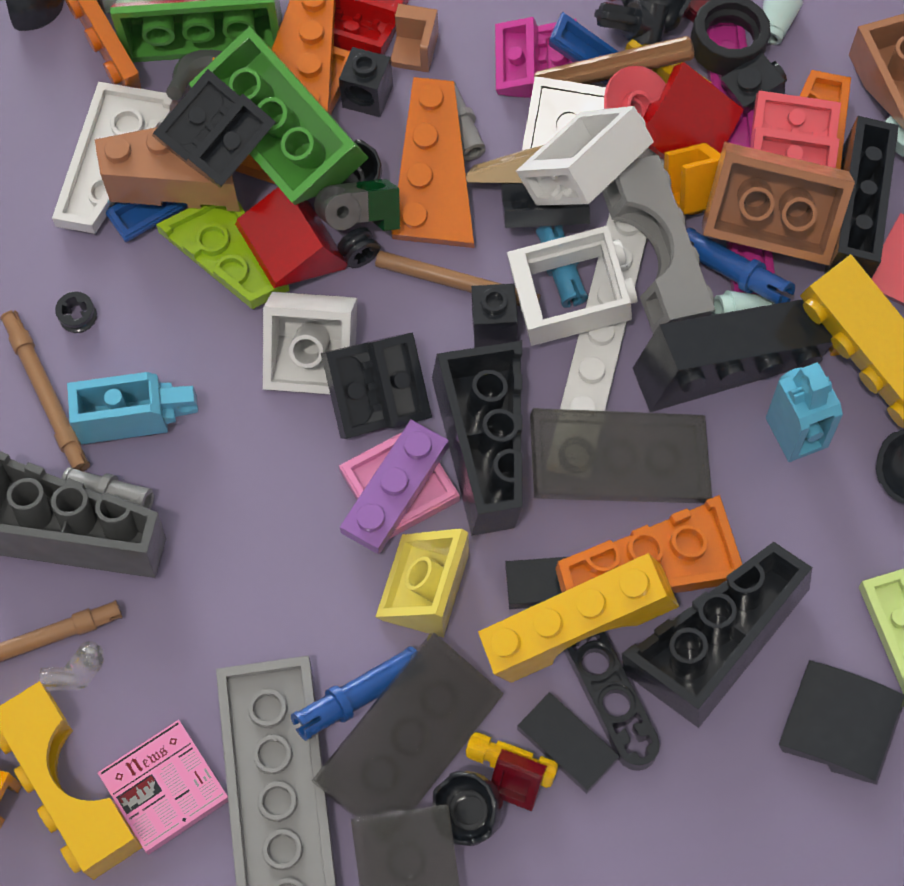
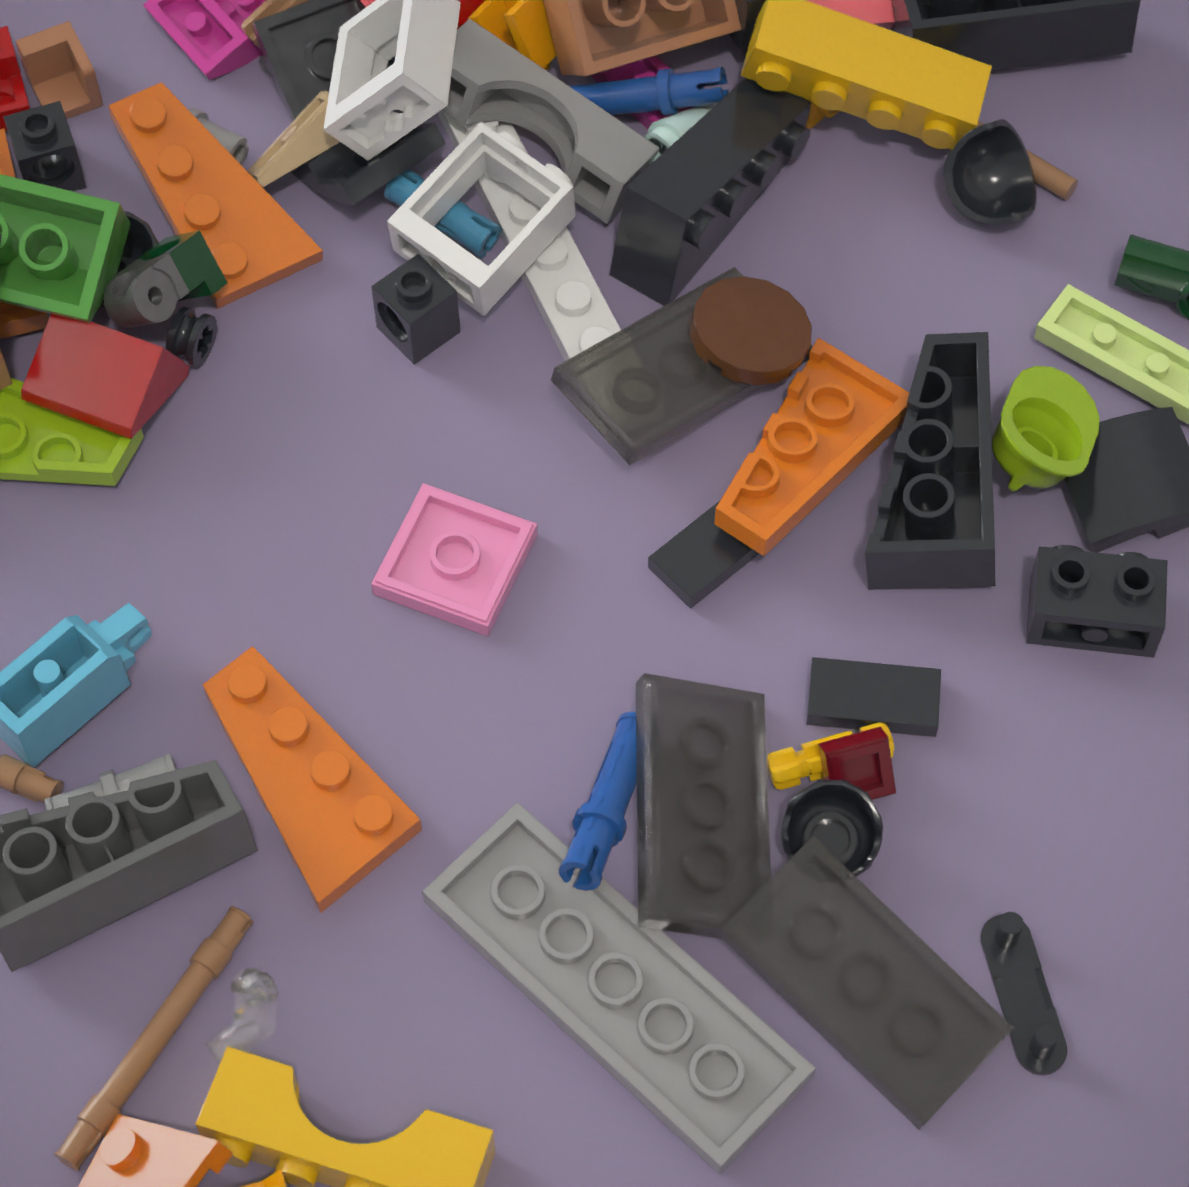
camera: 40 degrees left, 5 degrees down
bright pink tile [98,720,228,855] -> none
white slope [263,292,357,394] -> none
black slope [321,332,432,439] -> none
medium lavender plate [340,420,449,554] -> none
medium nougat bar [375,250,541,306] -> none
light yellow slope [375,528,469,638] -> none
black wedge [432,340,523,536] -> none
yellow arch [478,553,679,683] -> none
black beam [564,632,660,771] -> none
medium azure hinge [766,362,843,462] -> none
none -> orange wing [203,646,422,913]
none -> reddish brown tile [689,276,812,386]
none -> lime piece [992,366,1100,492]
none -> black brick [1026,545,1168,658]

